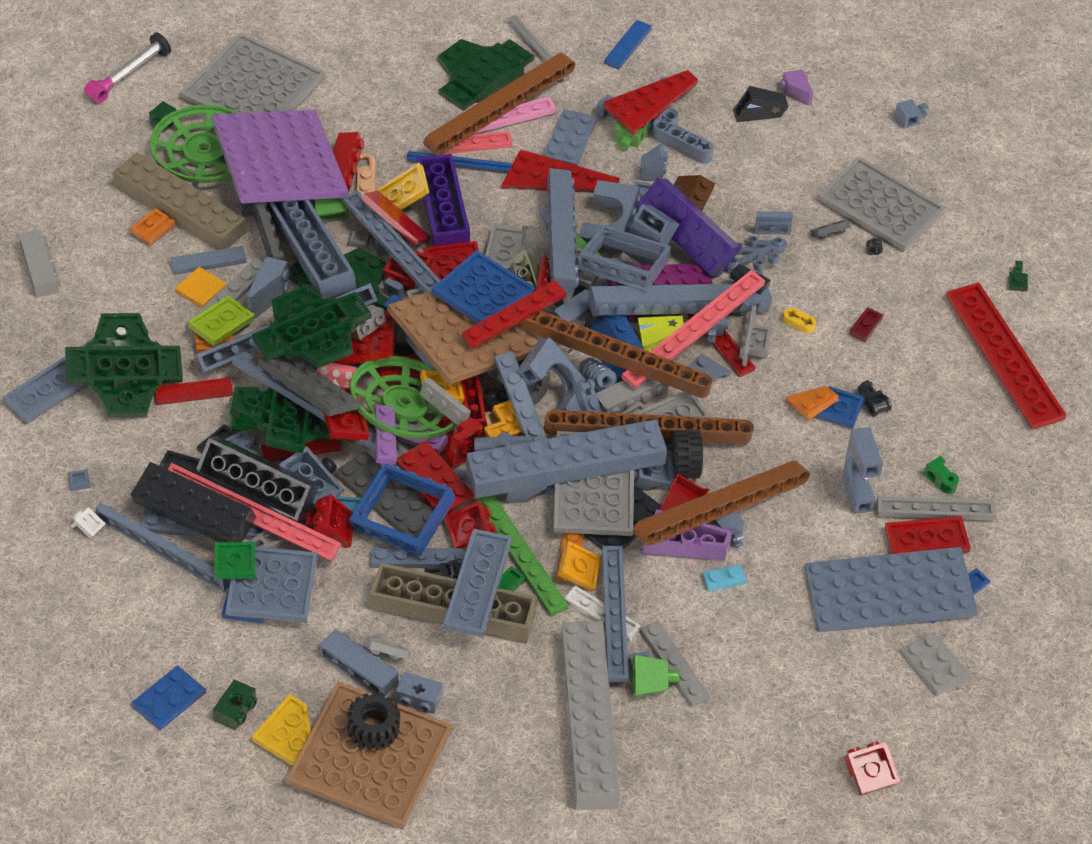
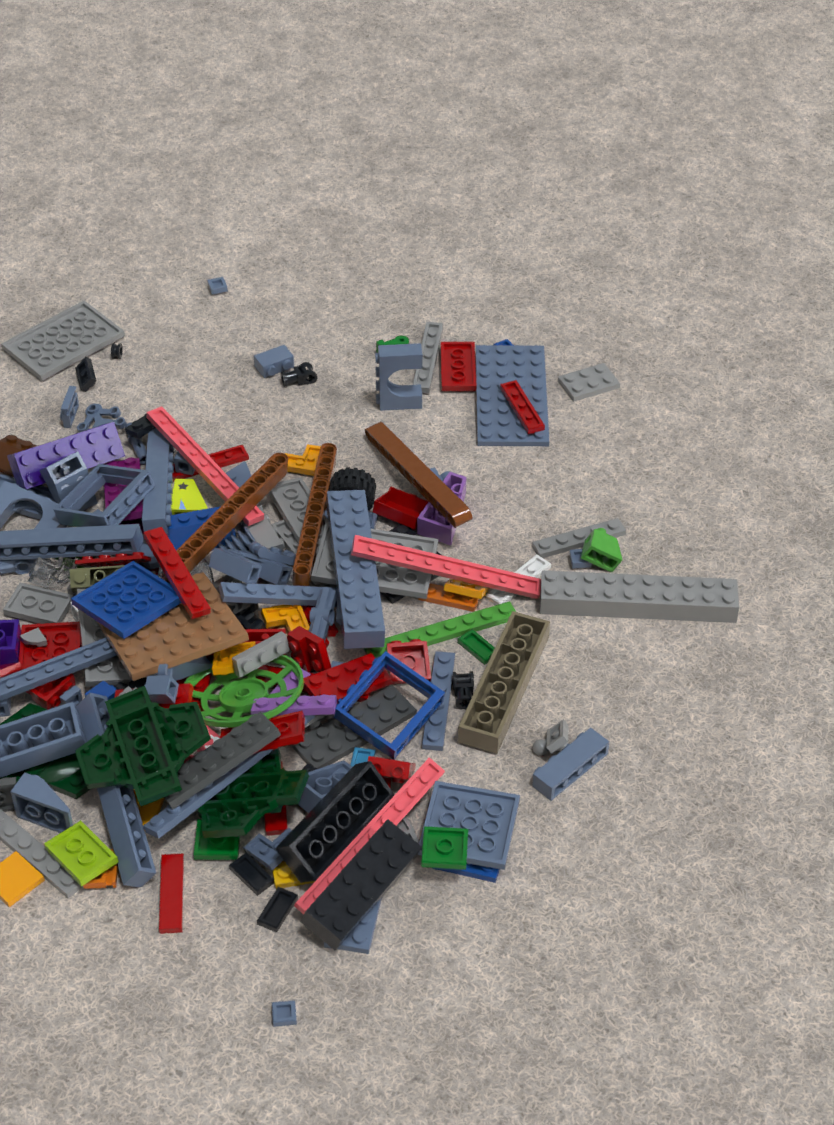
camera: 80 degrees left, 5 degrees down
sand blue plate [3,338,94,423] -> none
dark green plate [65,313,183,418] -> none
white bracket [71,507,106,539] -> none
sand blue plate [95,503,229,592] -> none
blue plate [131,665,206,731] -> none
dark green brick [213,679,258,731] -> none
yellow plate [252,694,311,766] -> none
medium nougat plate [286,681,453,829] -> none
black tyre [347,692,400,751] -> none
sand blue brick [396,672,443,714] -> none
sand blue plate [443,529,512,637] -> none
sand blue plate [602,546,629,682] -> none
medium azure plate [702,564,747,592] -> none
light grey bracket [740,305,772,366] -> none
yellow beam [783,308,816,333] -> none
orange wing [786,386,839,420] -> none
blue plate [817,386,865,429] -> none
plate [844,741,900,795] -> none
dark red plate [849,307,884,342] -> none
red plate [946,282,1067,430] -> none
dark green plate [1008,260,1028,292] -> none
none -> light grey tile [20,628,48,647]
none -> sand blue brick [144,664,179,704]
none -> sand blue plate [207,277,228,295]
none -> sand blue brick [253,344,294,378]
none -> light orange plate [285,444,321,476]
none -> coral plate [351,535,541,599]
none -> red tile [500,380,545,434]

